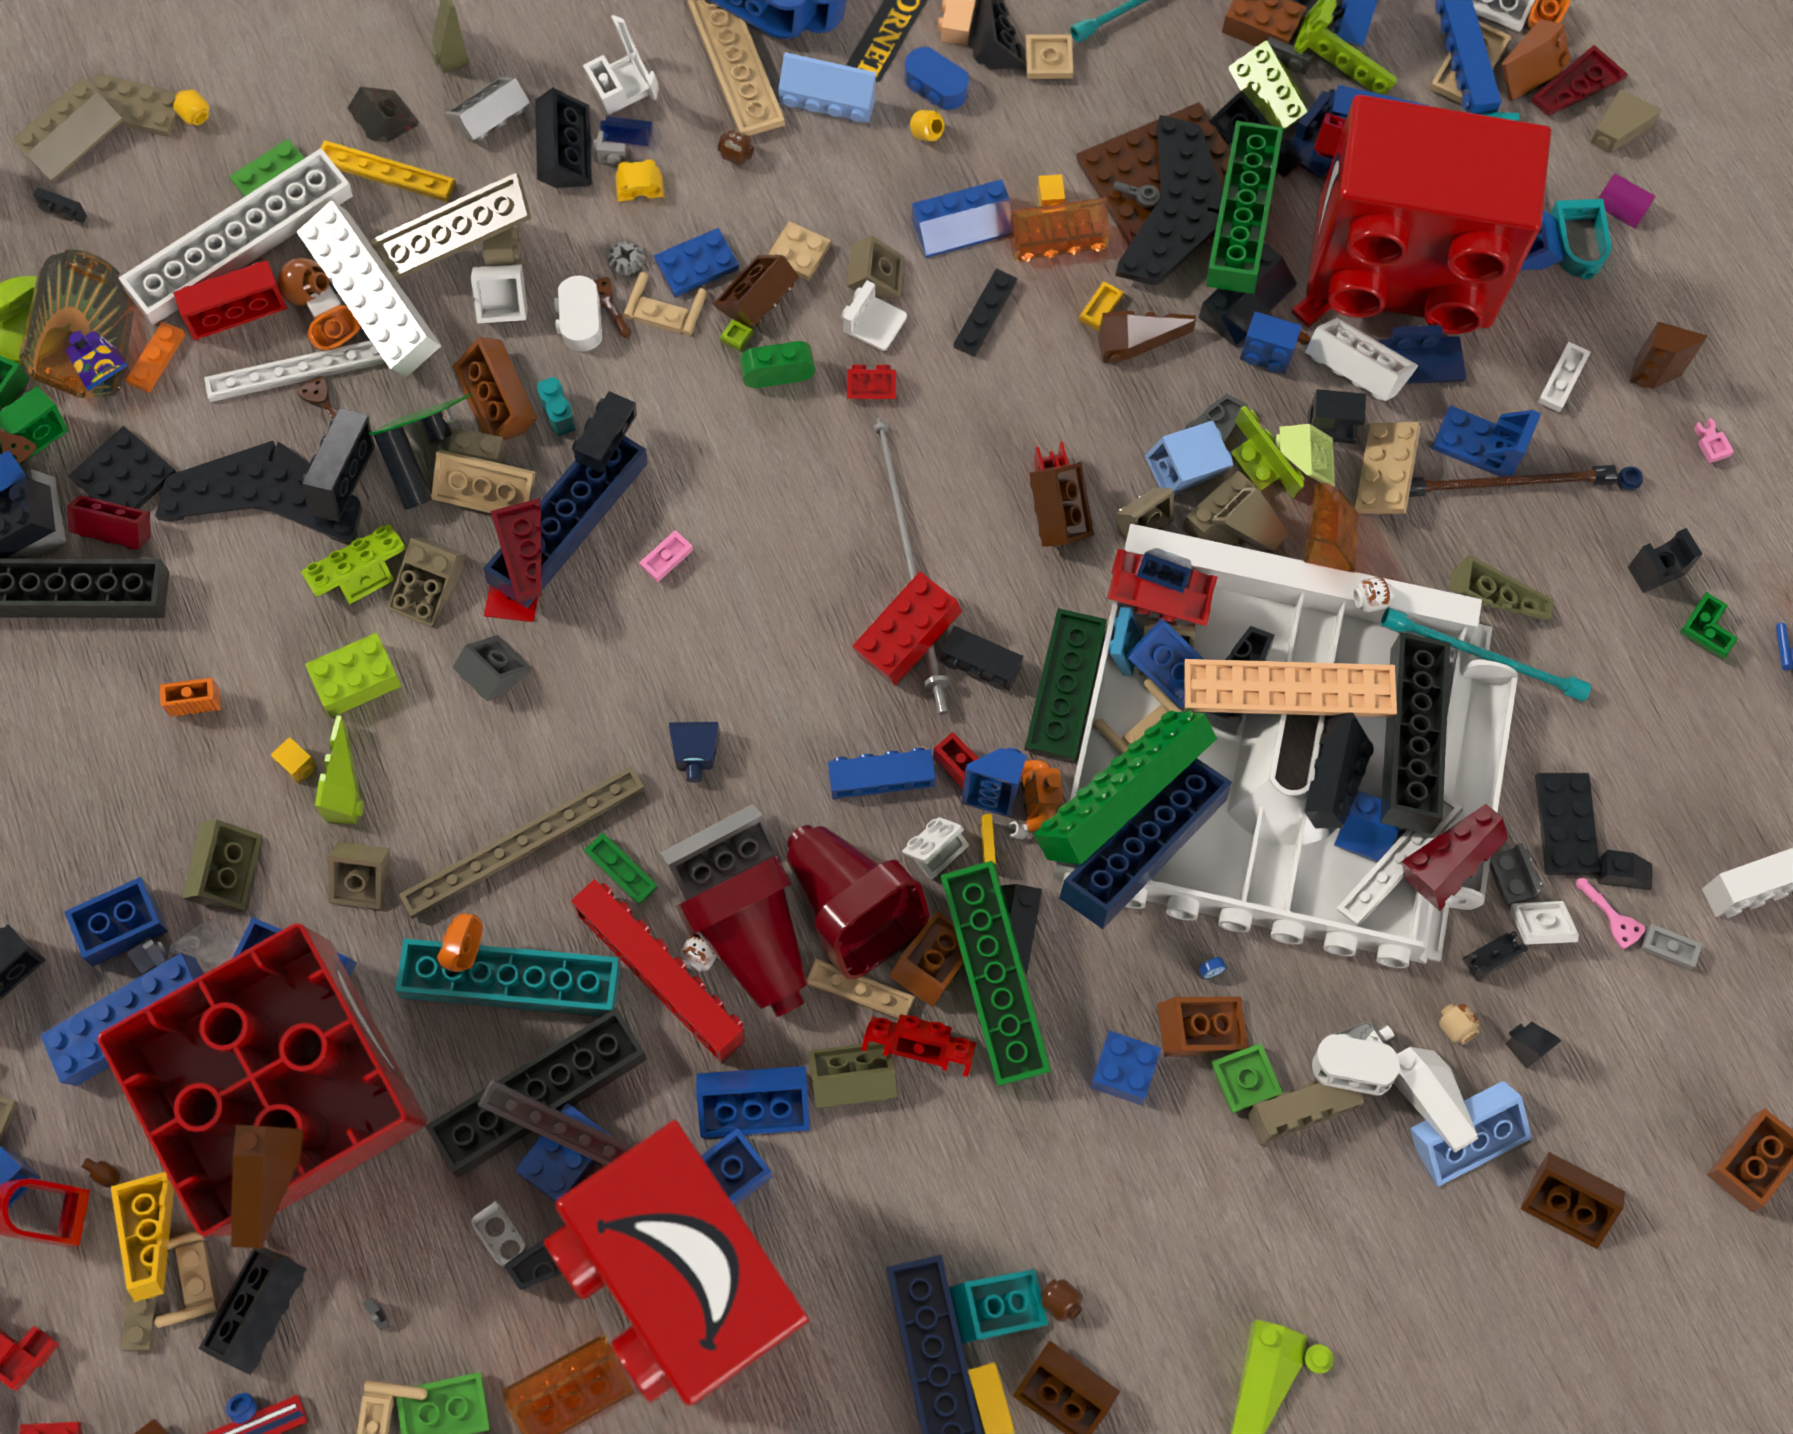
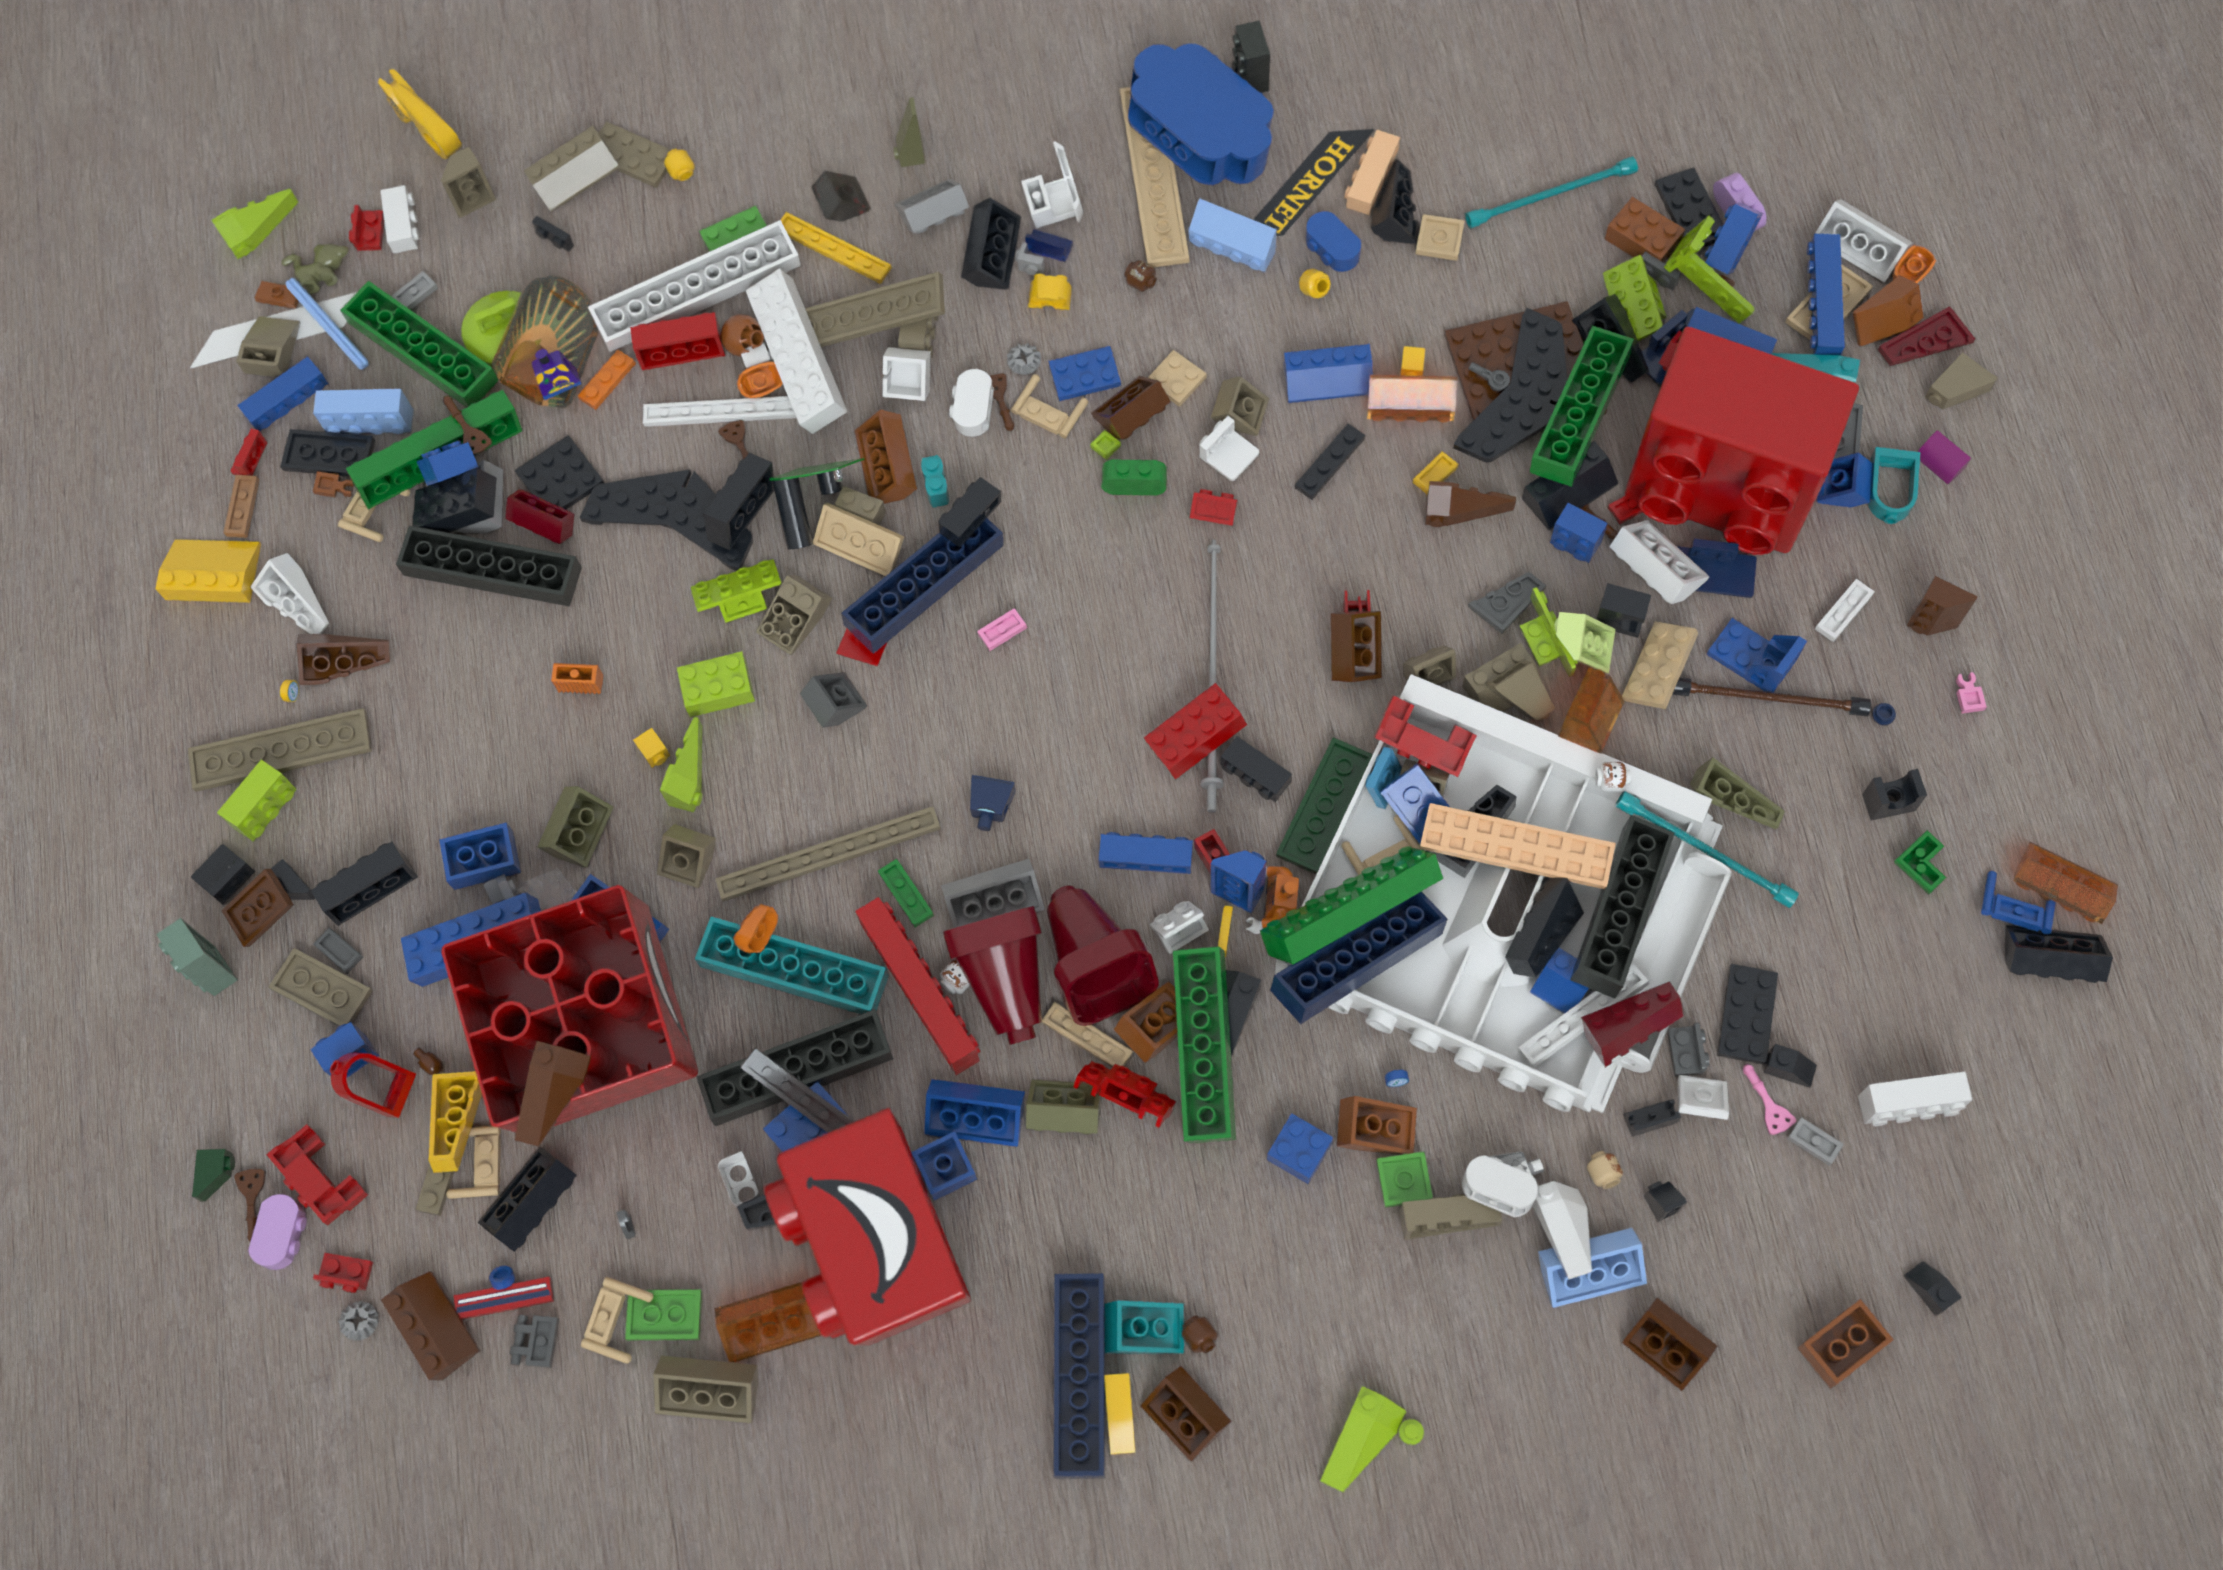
camera: 20 degrees right, 0 degrees up
dark red wing [490,498,542,603] -> none
dark blue torso [1136,548,1192,593] -> none
light blue slope [1145,420,1233,496] -> none

